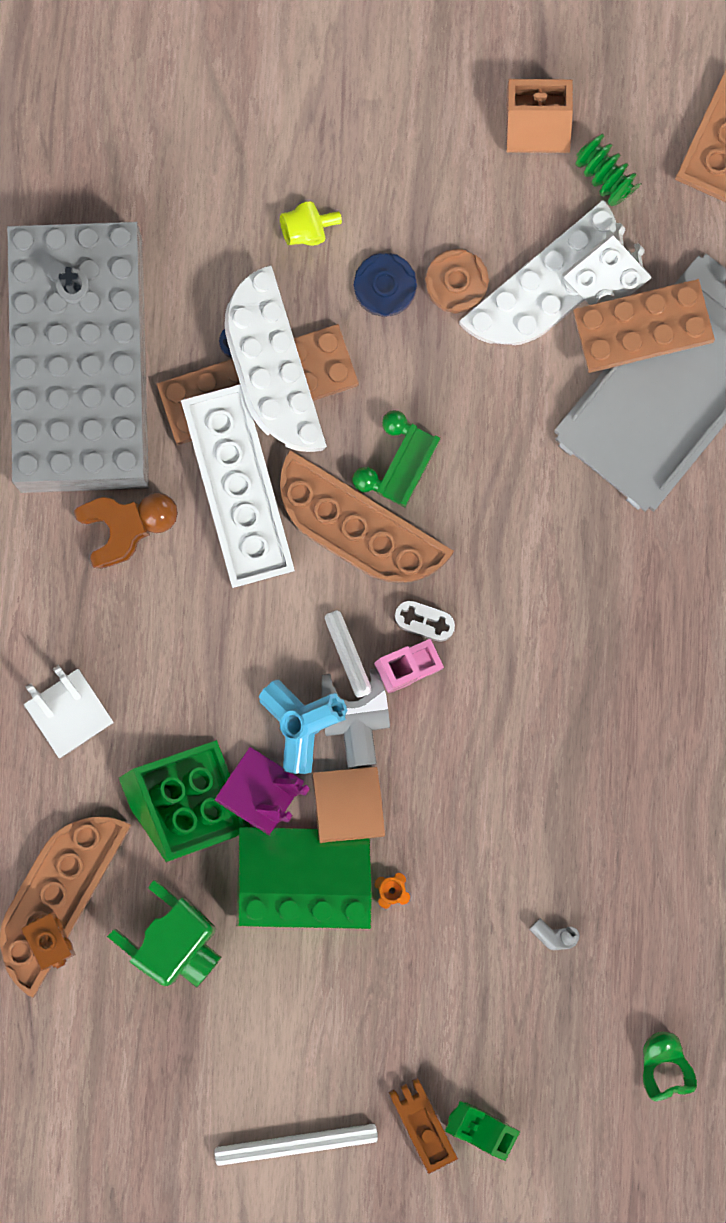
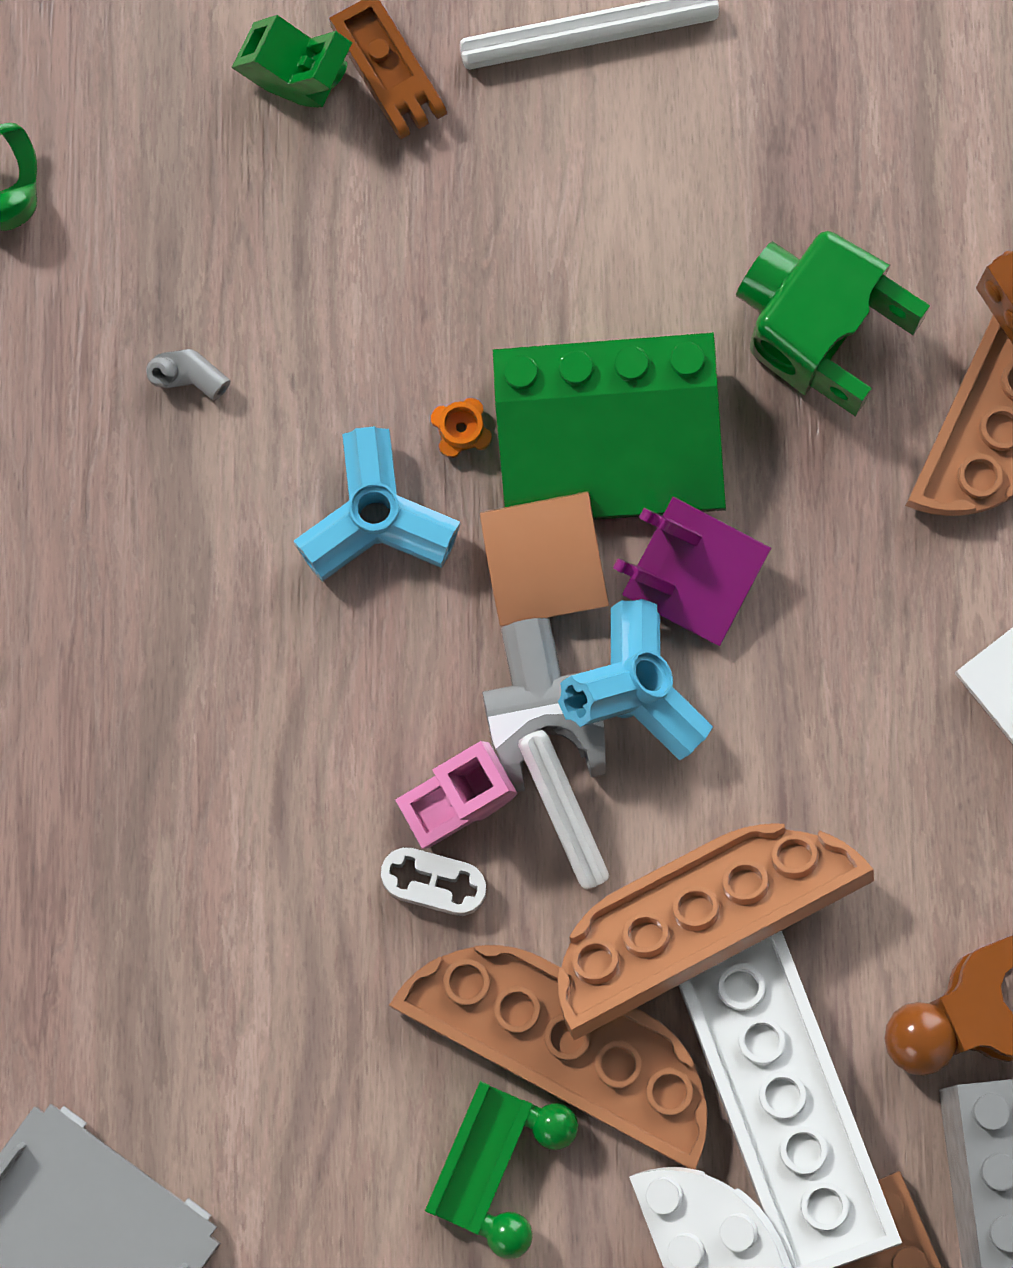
camera: 175 degrees right, 5 degrees down
green slope [119,740,250,863] -> none
none -> medium azure piece [293,426,461,582]
none -> nougat plate [558,823,874,1041]

